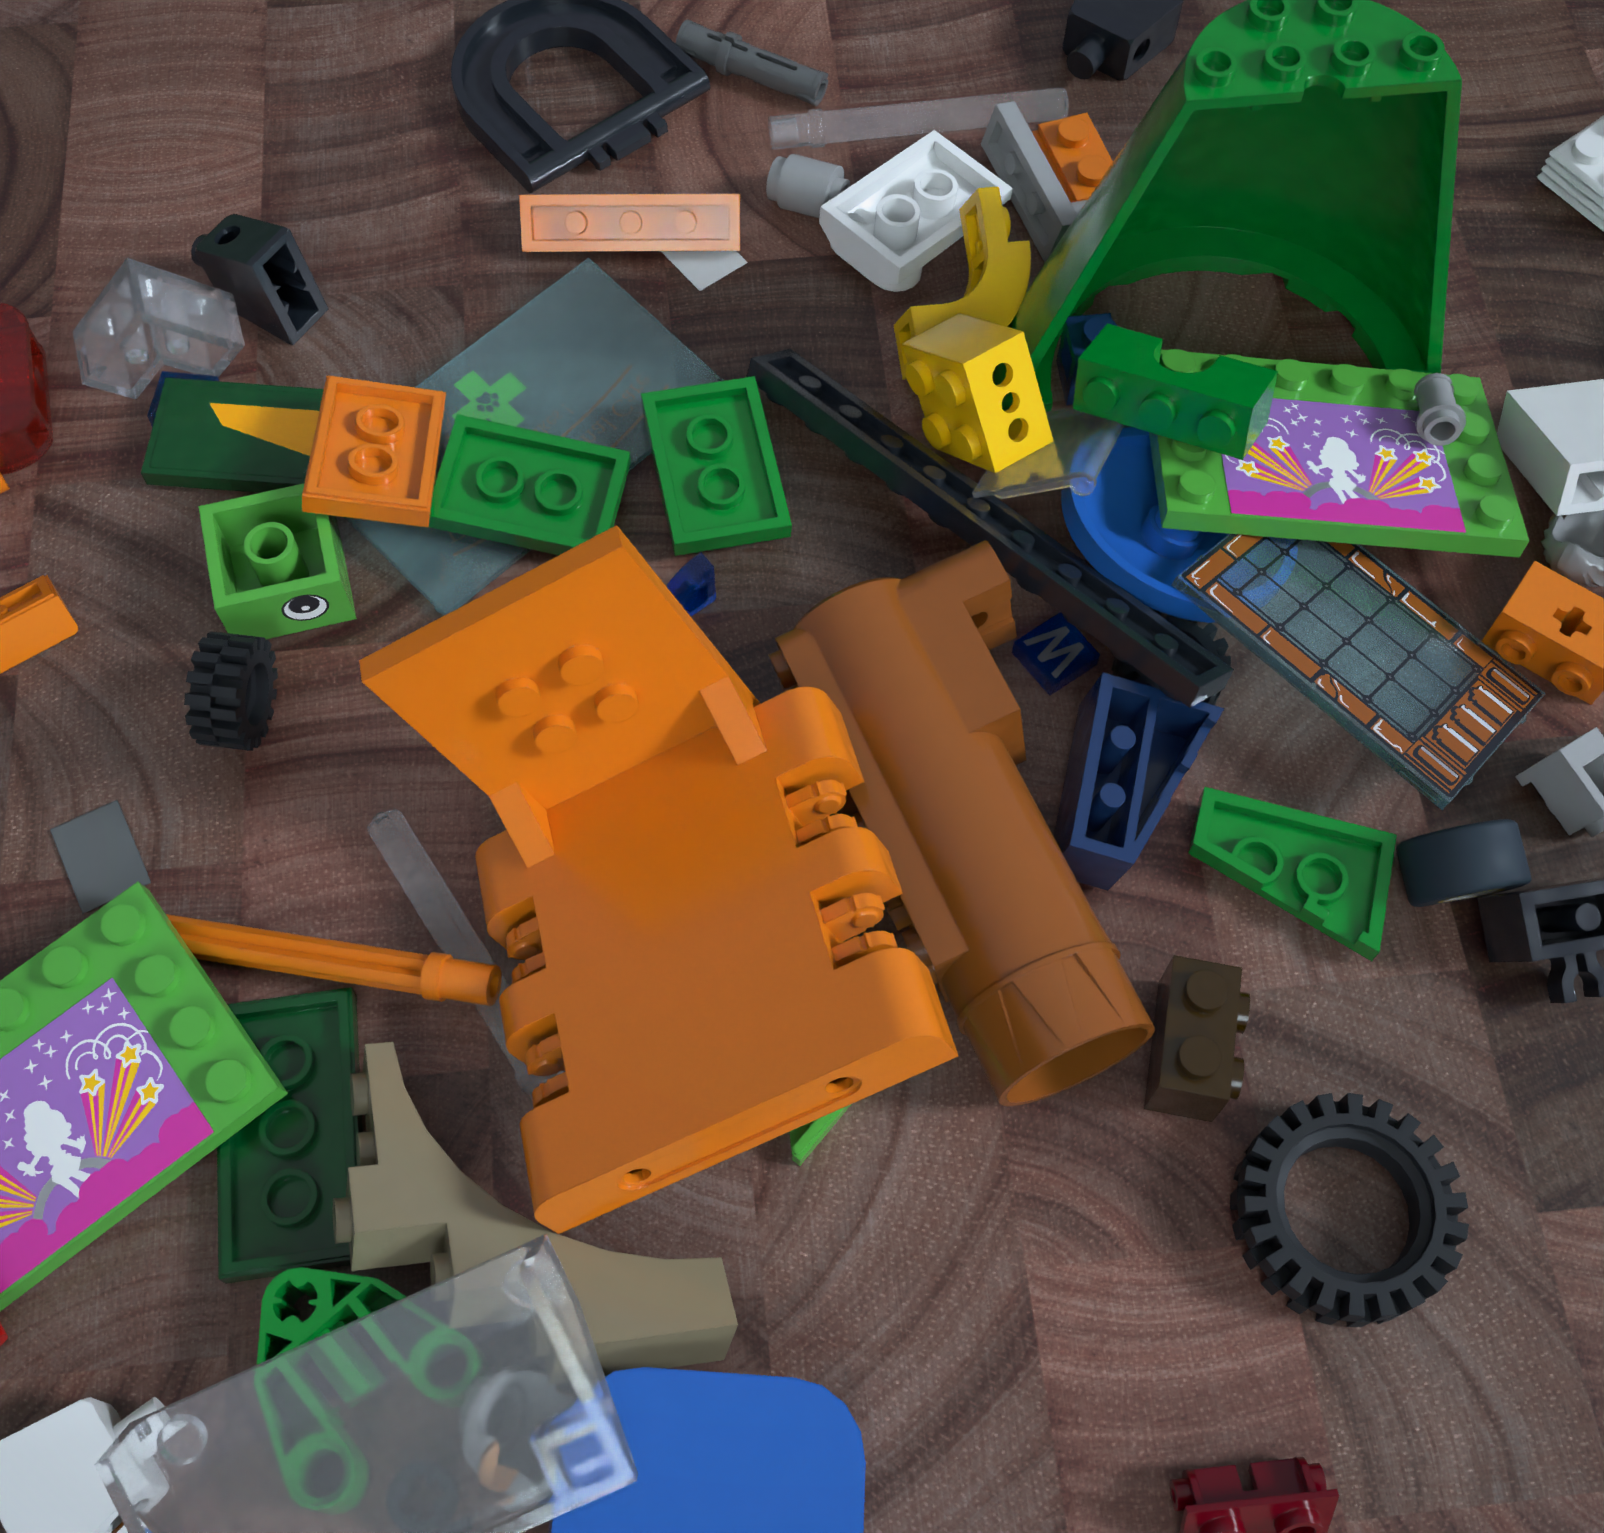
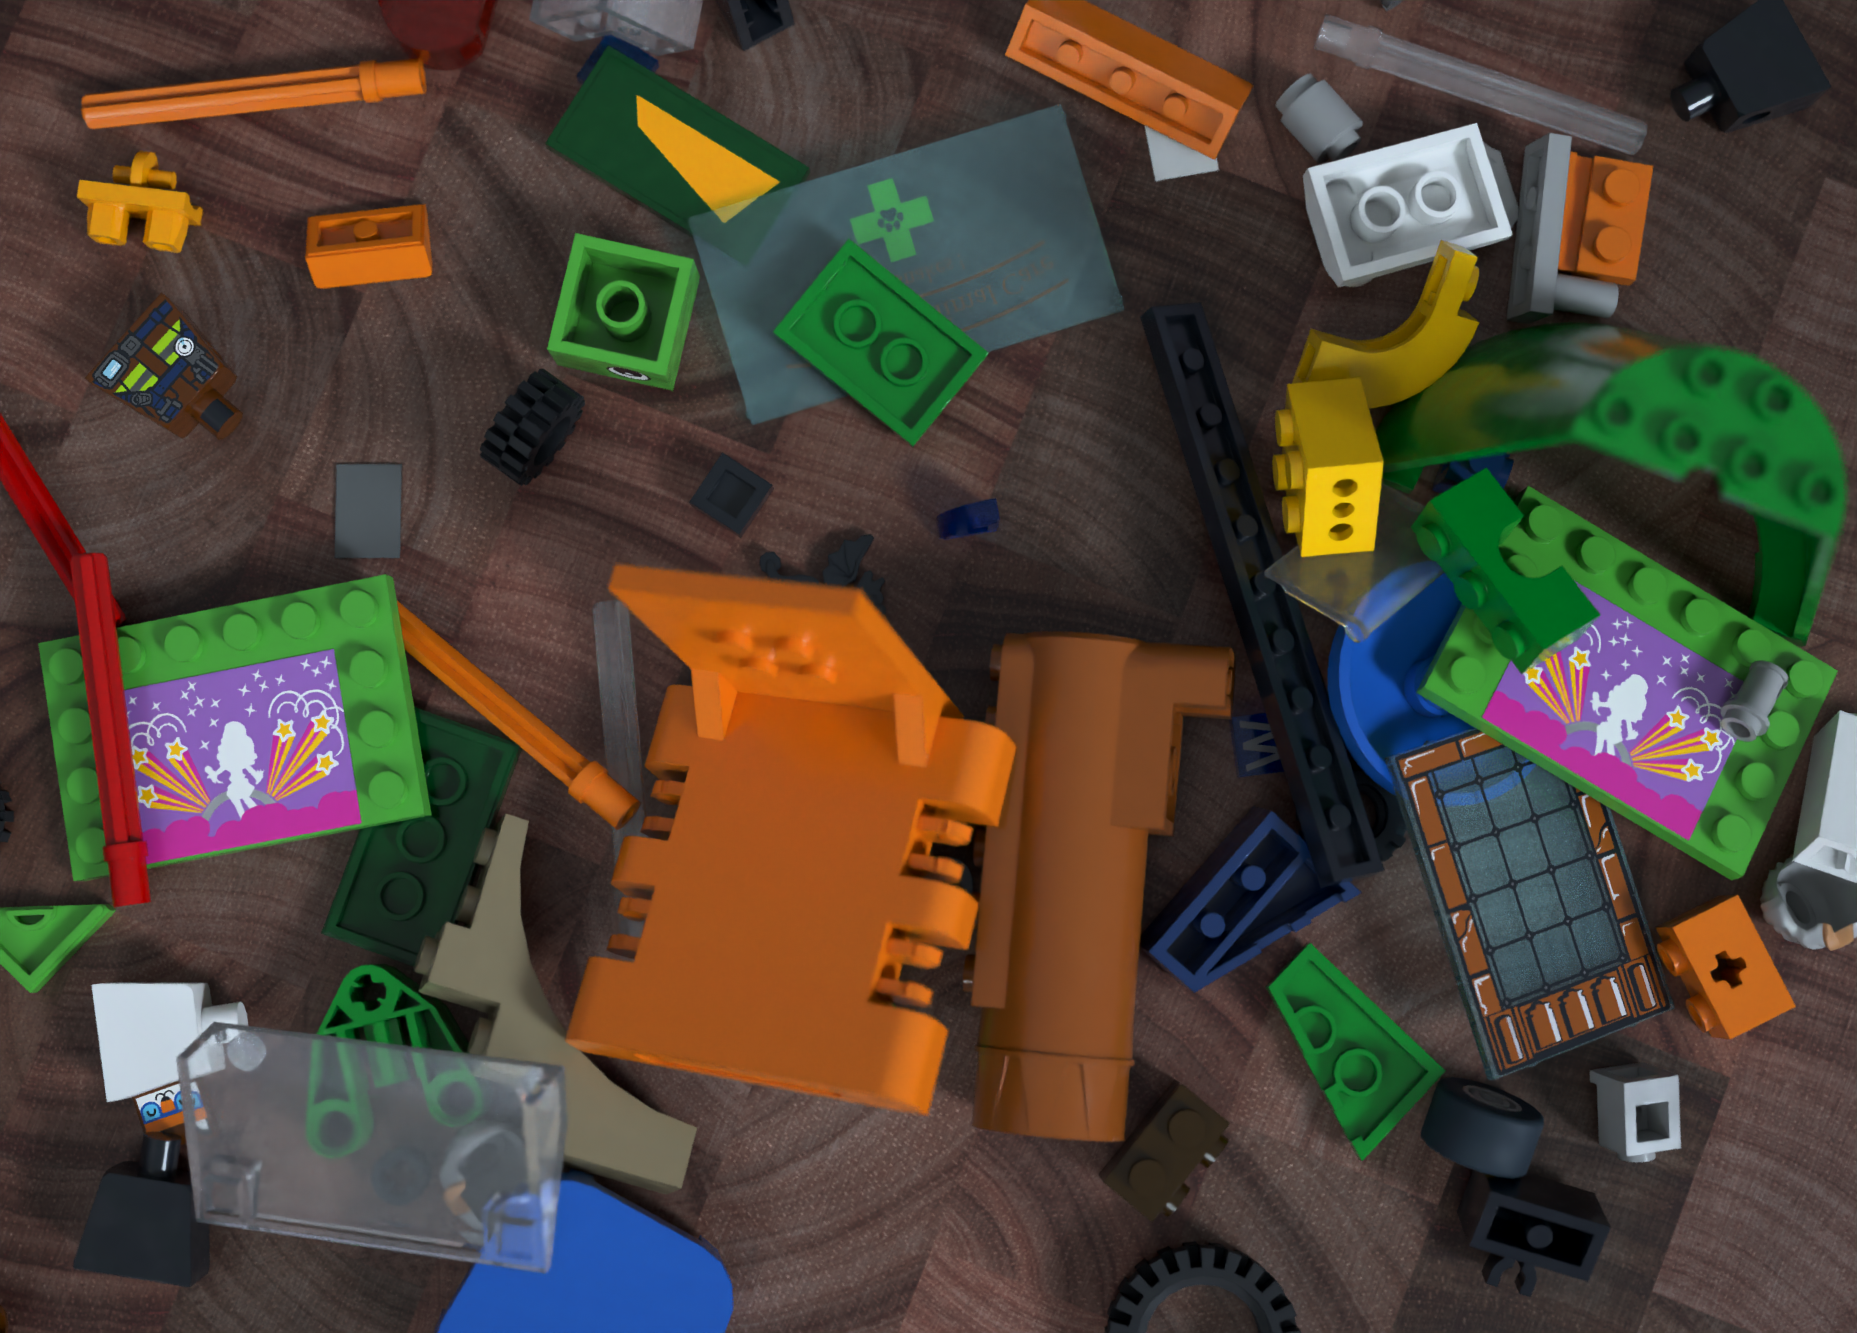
camera: 30 degrees right, 20 degrees up
orange tile [302,376,446,528] -> none
green plate [641,376,792,556] -> none

